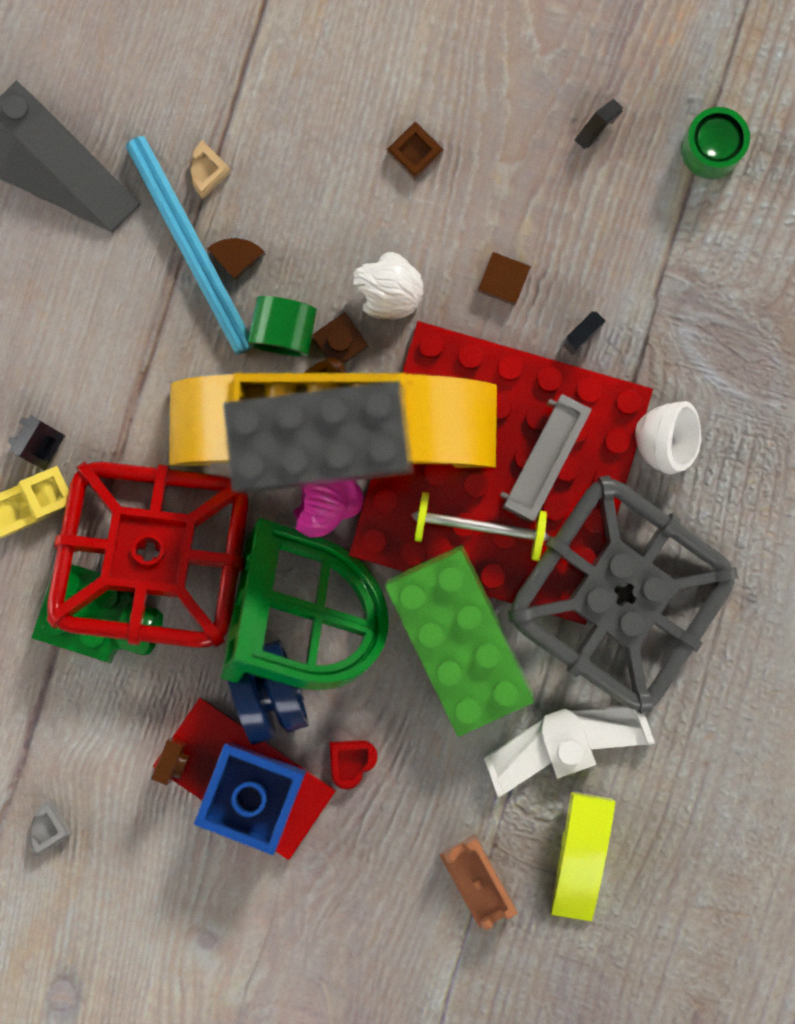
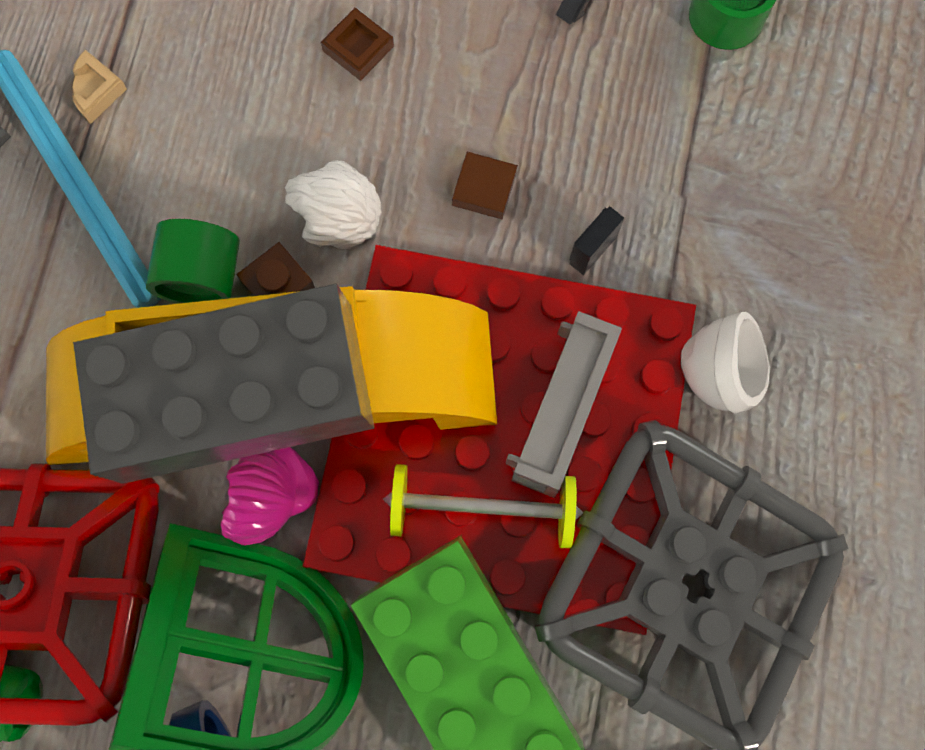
camera: 10 degrees left, 10 degrees down
reddish brown tile [207,238,265,281] -> none

